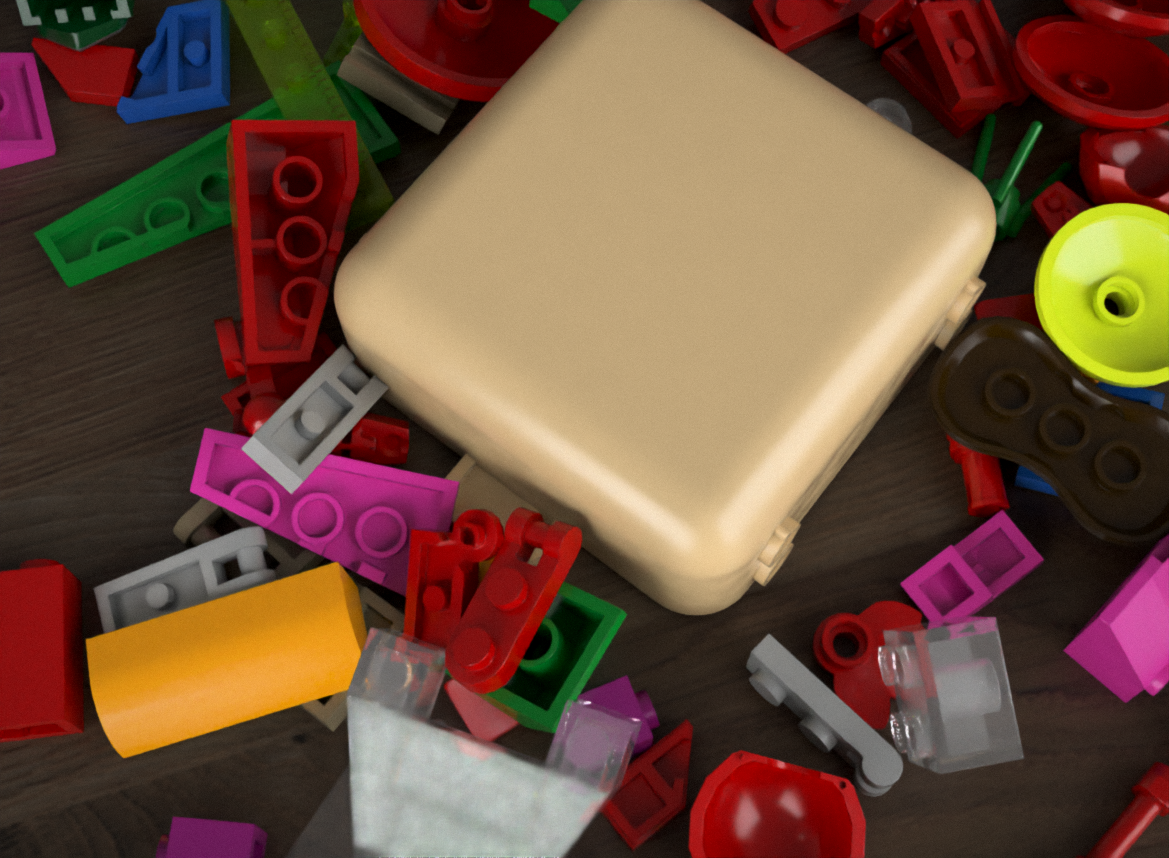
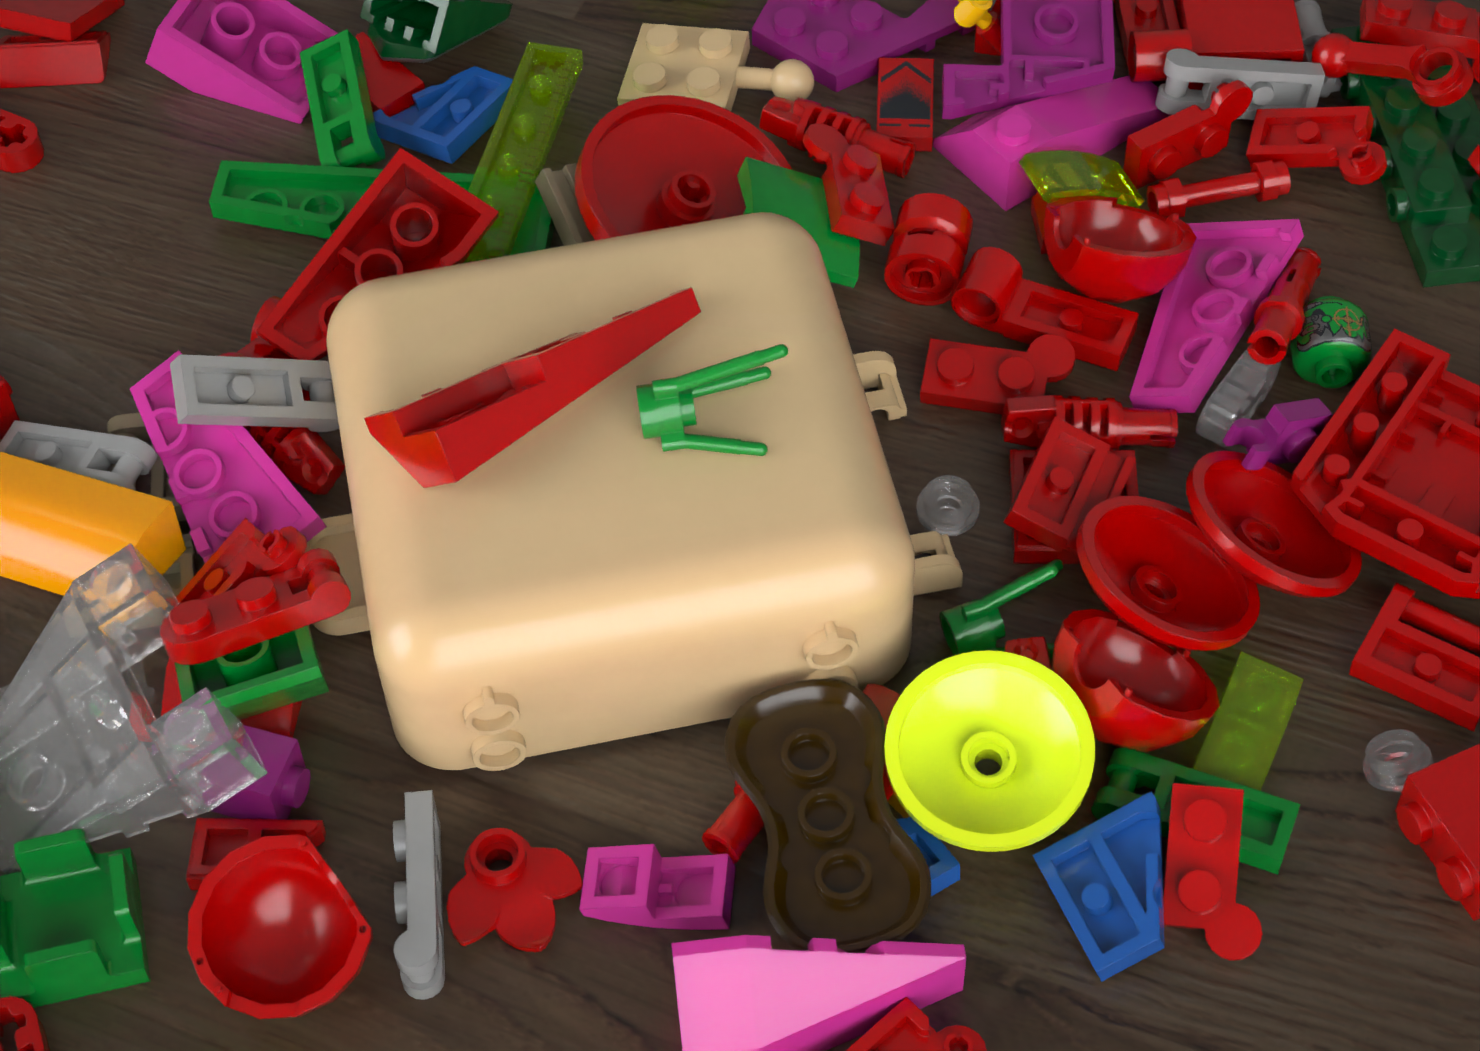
camera: 40 degrees right, 15 degrees down
clear brick [878,616,1024,774] -> none
none -> green plate [300,29,386,167]
none -> red wedge [364,287,701,488]
none -> green plant [636,344,788,456]

